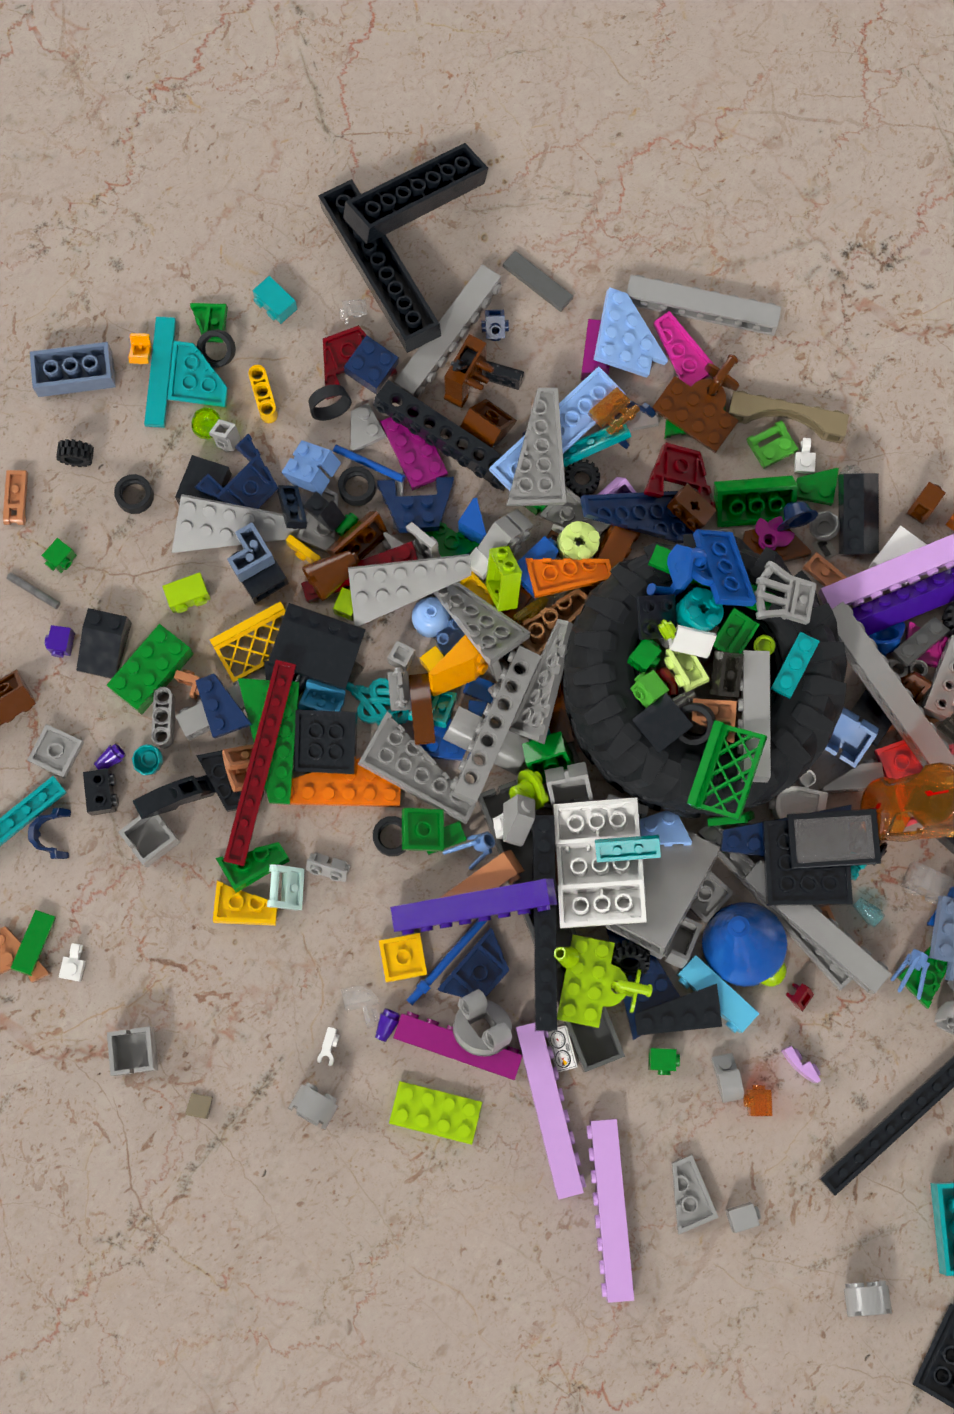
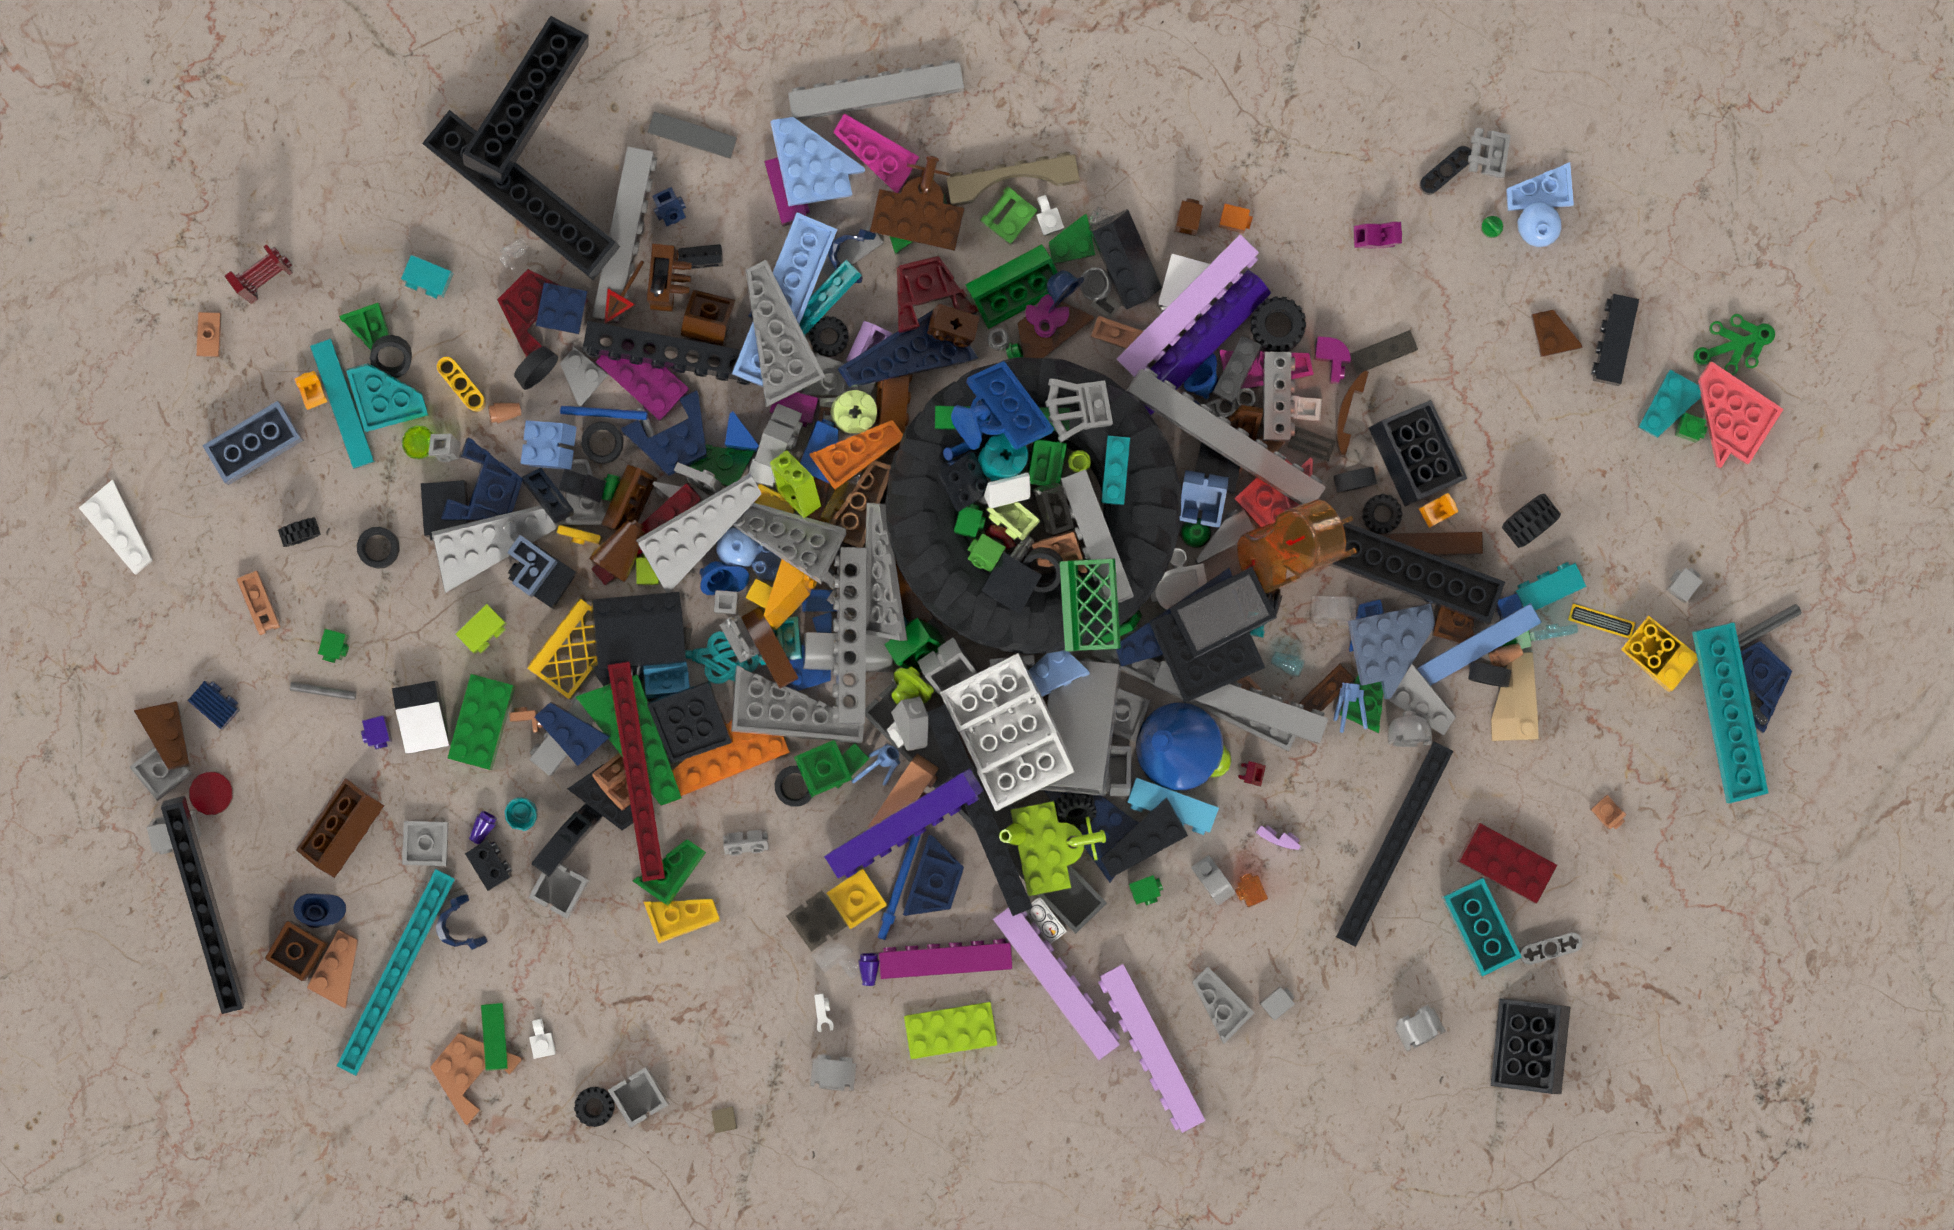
camera: 20 degrees left, 10 degrees up
light grey beam [151,687,176,749] -> none
light aqua plate [267,865,305,911] -> none
light grey piece [453,989,512,1056] -> none
clear orange plate [588,387,640,435] -> none
plate [595,835,661,862] -> none
lime plate [658,619,677,641] -> none
none -> nougat plate [196,312,221,357]
none -> dark red fence [224,244,293,304]
none -> nougat cone [488,403,521,424]
none -> black tyre [574,1087,615,1127]
none -> piece [604,261,644,324]
none -> blue piece [700,561,749,595]
none -> magenta brick [769,392,819,427]
none -> clear smoke piece [786,890,848,952]
none -> green brick [1181,517,1211,548]
none -> reddish brown tile [1298,663,1355,712]

